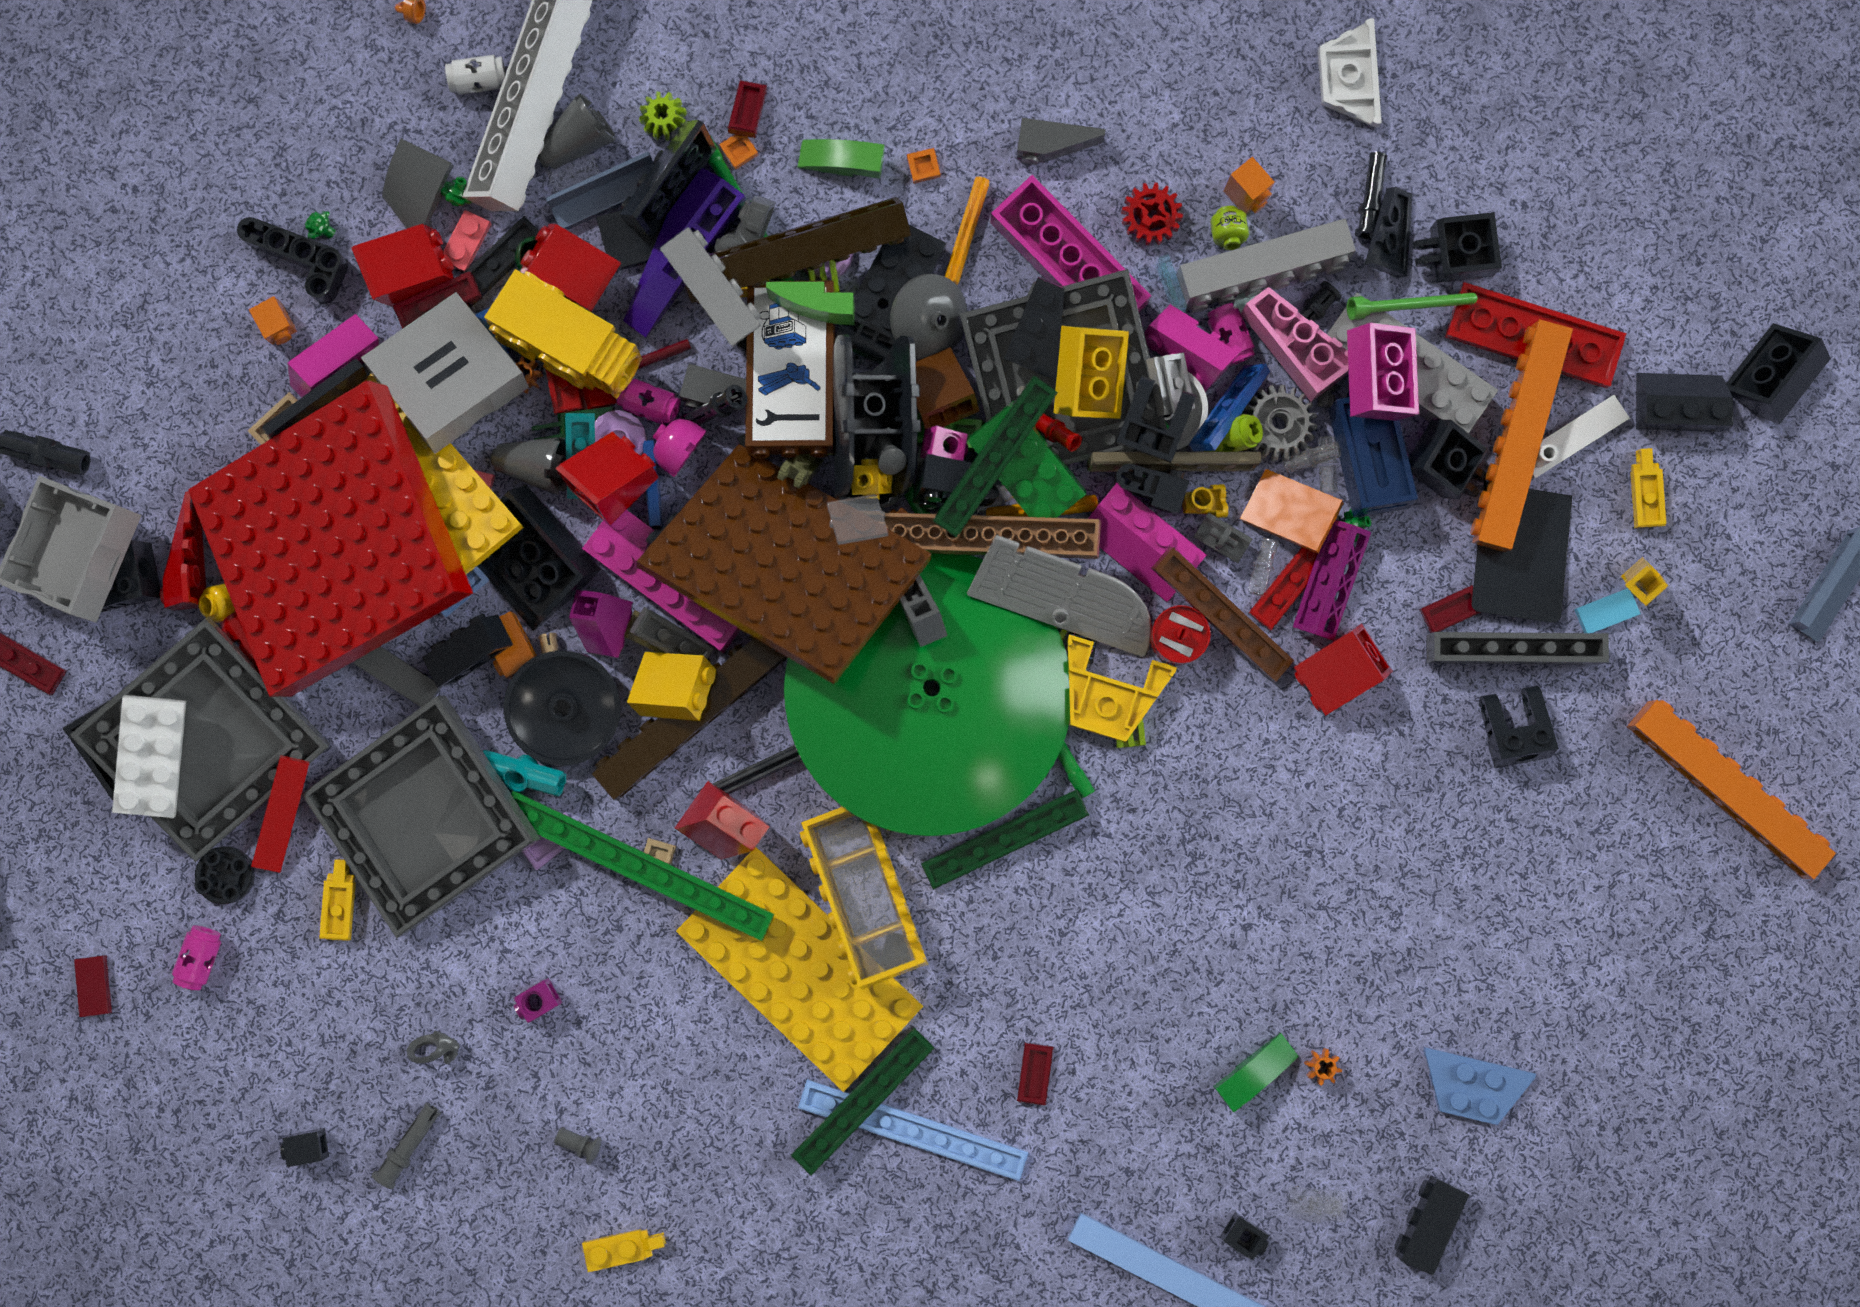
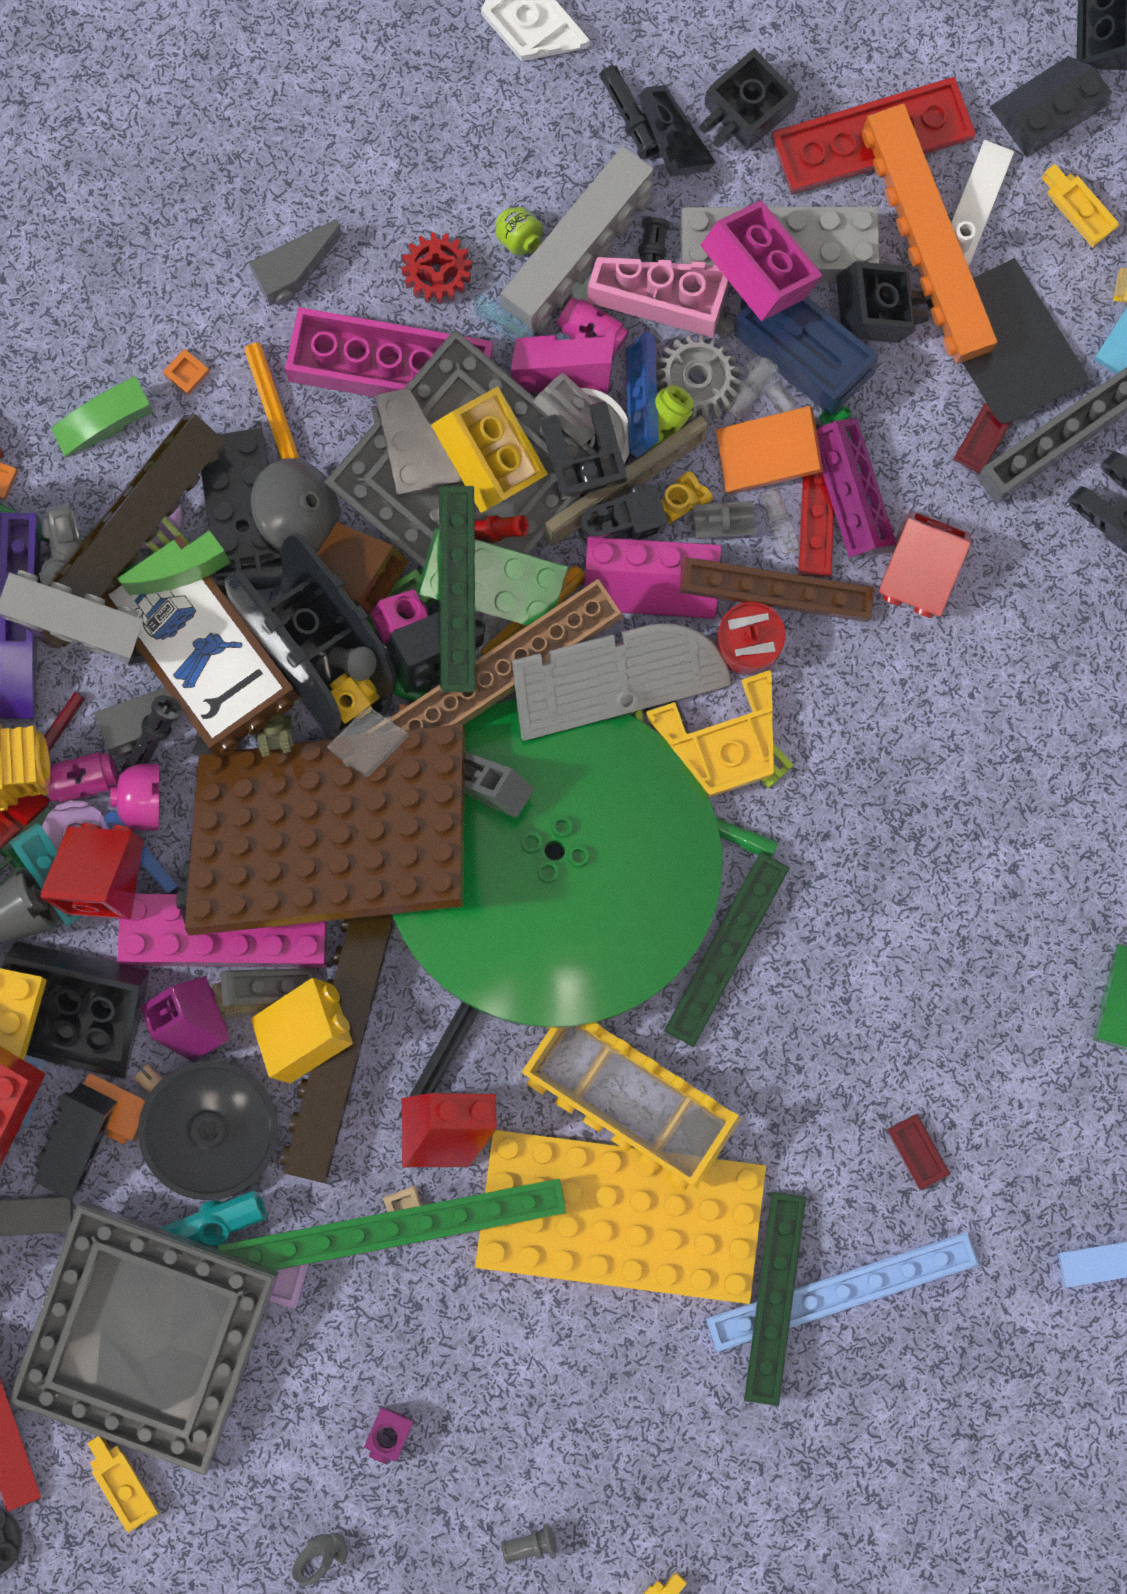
camera: 40 degrees left, 5 degrees down
orange brick [1223,156,1275,215] -> none
bright green piece [1347,293,1478,320] -> none

